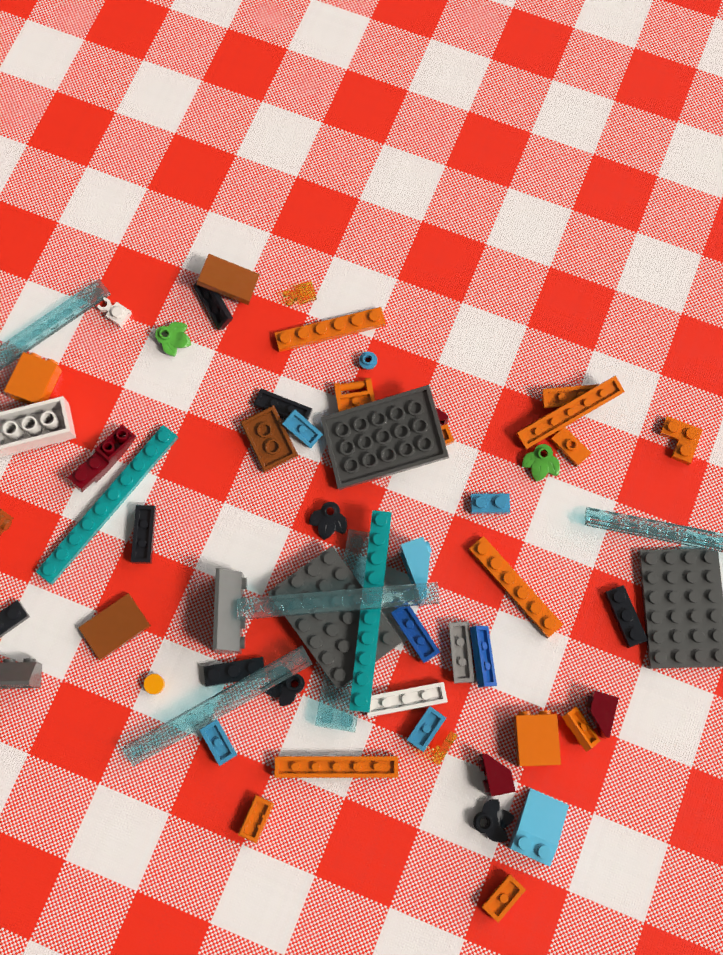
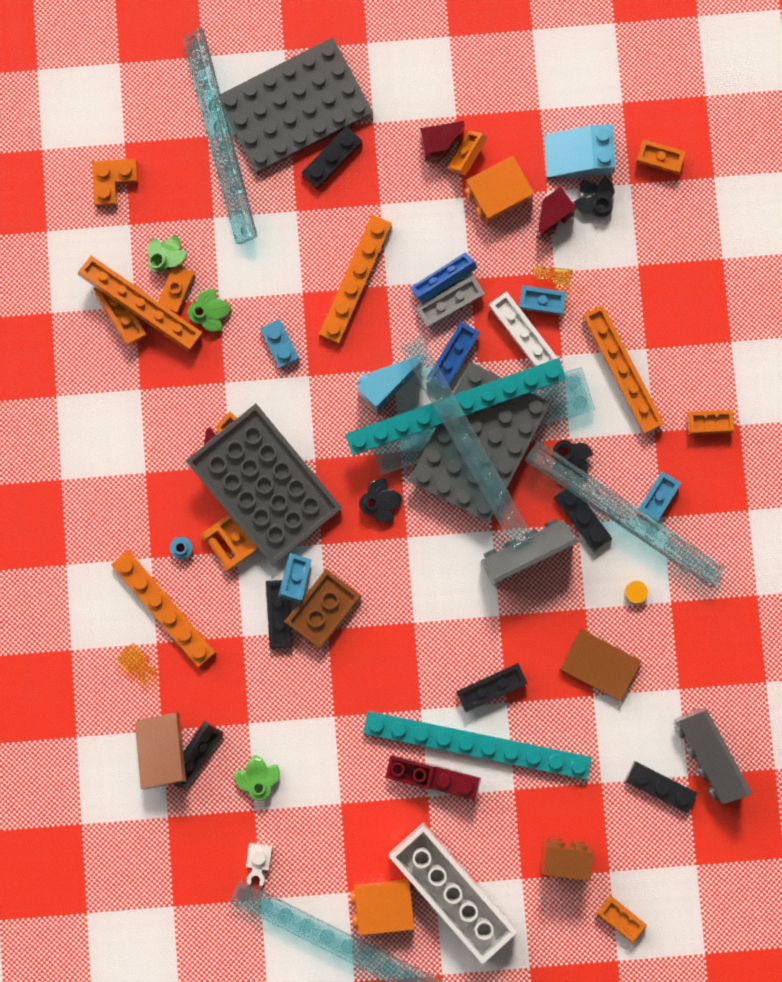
camera: 110 degrees left, 10 degrees up
none -> bright green plate [147,235,187,274]

